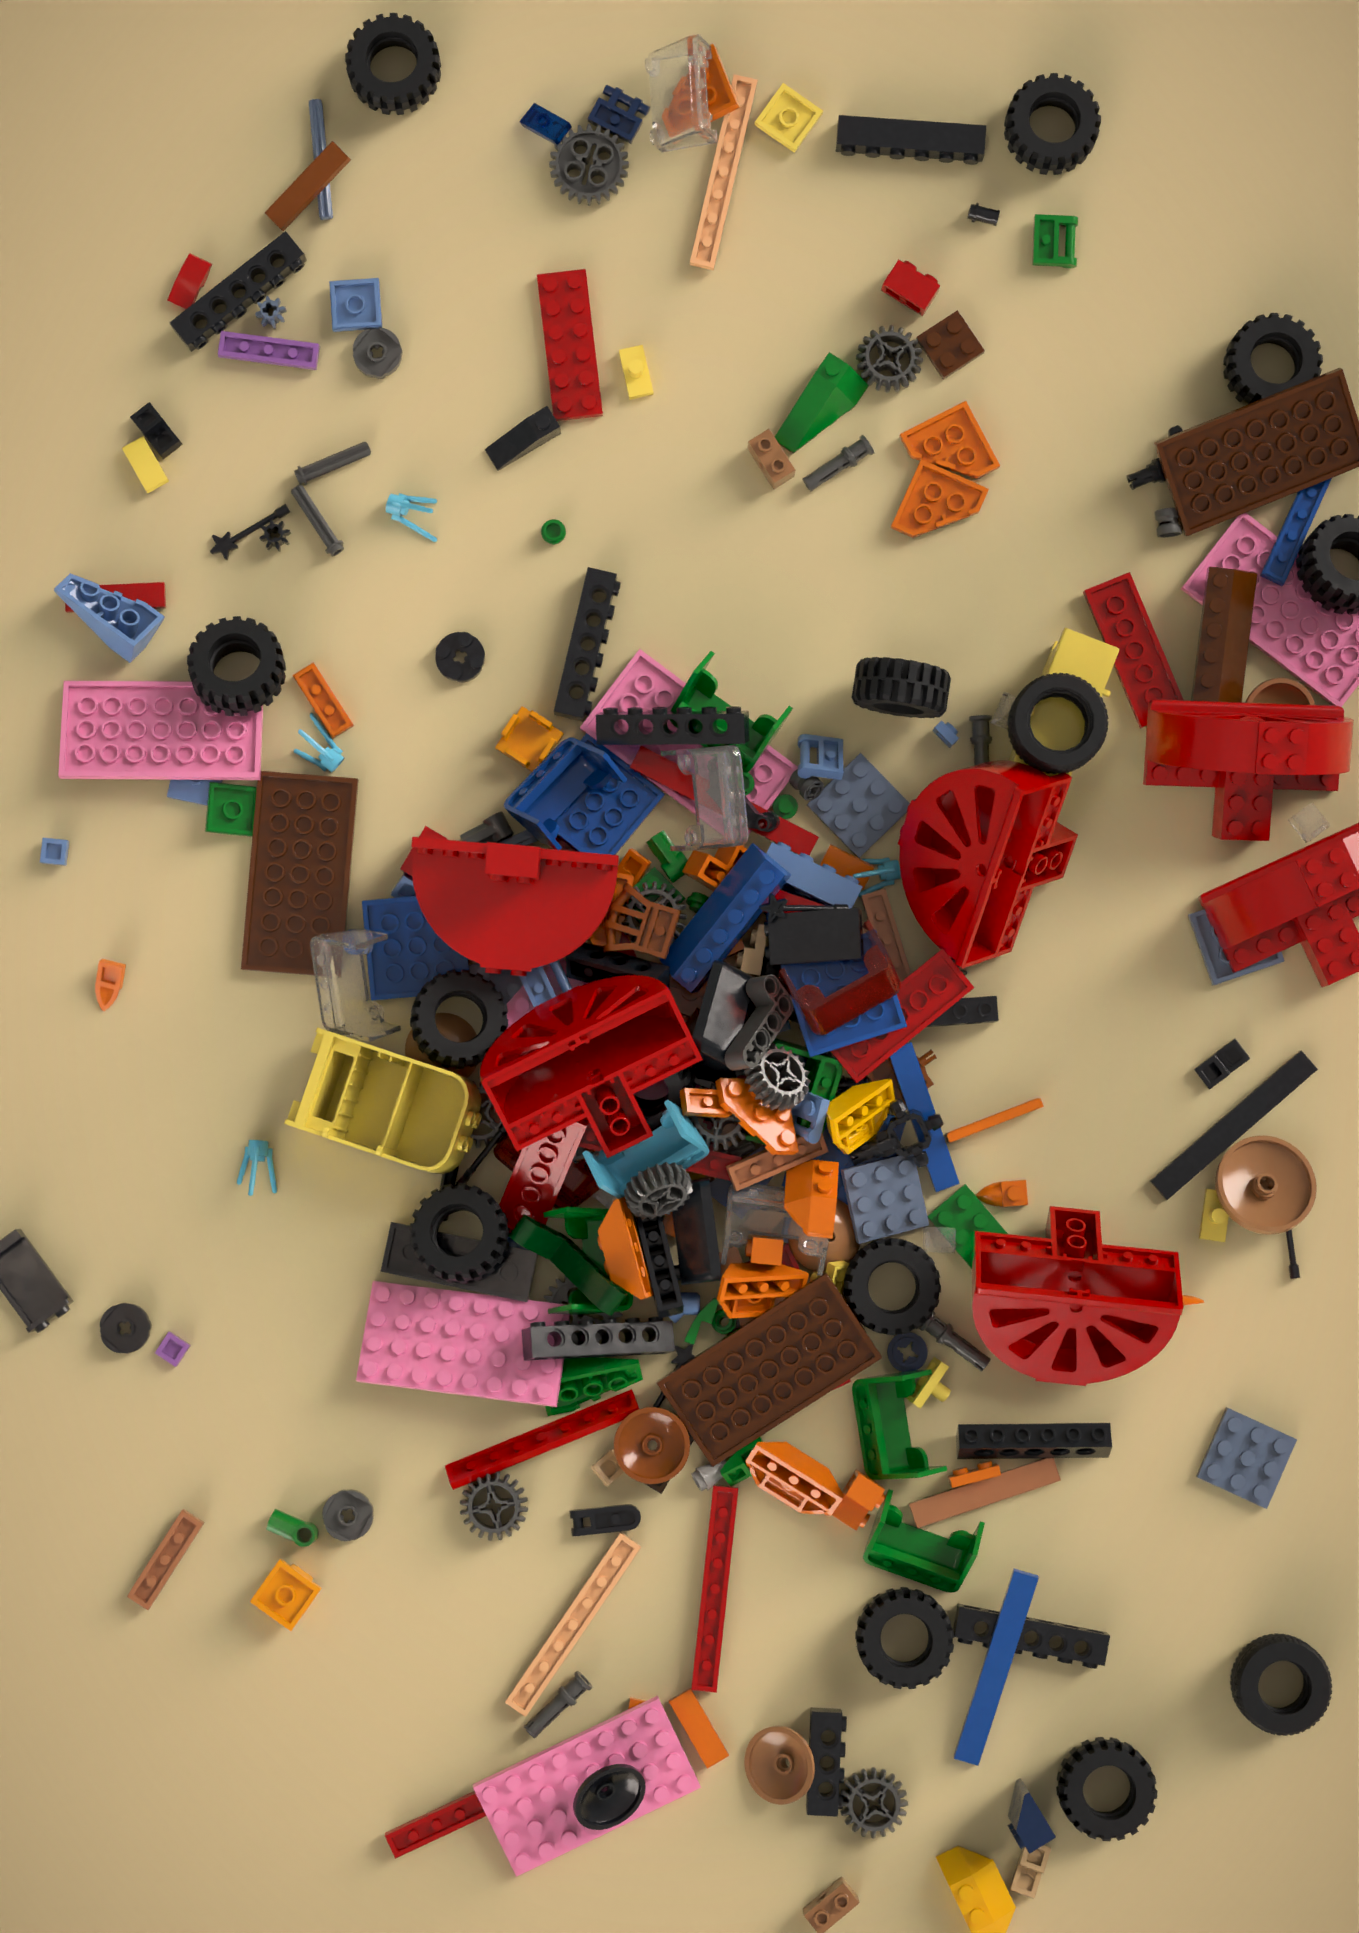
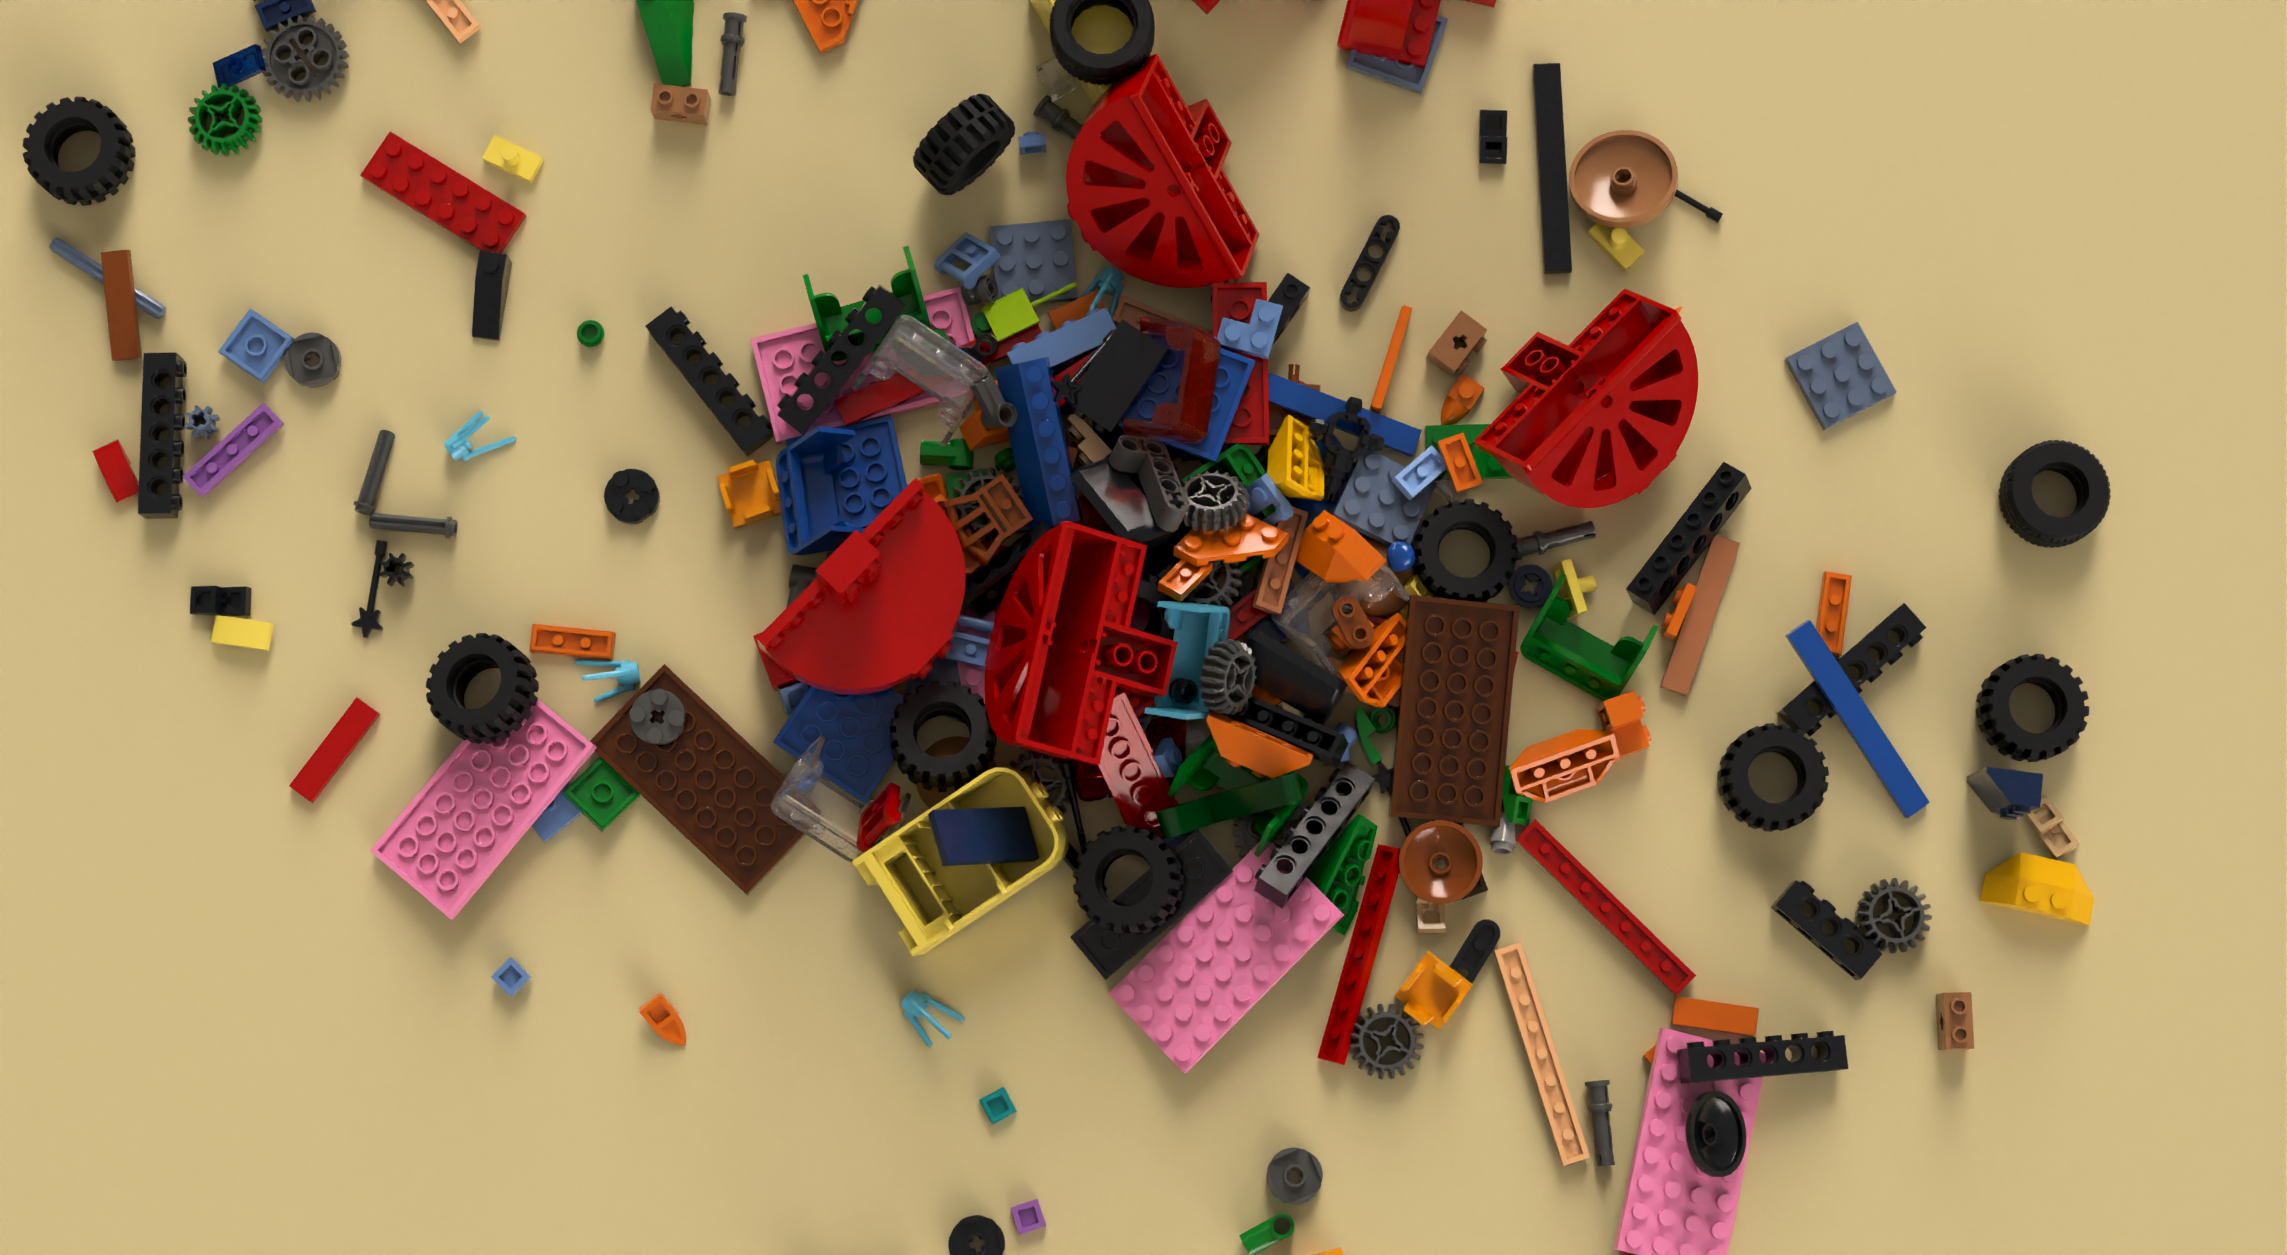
camera: 50 degrees left, 5 degrees down
medium blue wedge [54,573,165,663] -> none
medium nougat dish [744,1726,815,1805] -> none
green windscreen [863,1489,985,1593] -> none
none -> green gear [188,83,263,157]
none -> dark grey plate [629,689,686,745]
none -> red plate [856,782,901,853]
none -> dark blue tile [928,807,1040,866]
none -> dark grey piece [970,374,1017,430]
none -> teal tile [979,1087,1017,1125]
none -> lime piece [981,282,1078,342]
none -> medium blue plate [1153,737,1183,778]
none -> black bush [1169,678,1197,704]
none -> medium blue plate [1215,299,1283,360]
none -> dark orange plate [1332,596,1374,649]
none -> black beam [1339,215,1400,312]
none -> blue piece [1386,542,1416,572]
none -> light blue plate [1392,446,1447,501]
none -> light orange panel [1394,951,1473,1029]
none -> medium nougat brick [1427,310,1487,377]
none -> orange plate [1437,432,1483,494]
none -> black brick [1677,1031,1848,1084]
none -> orange tile [1816,571,1852,657]

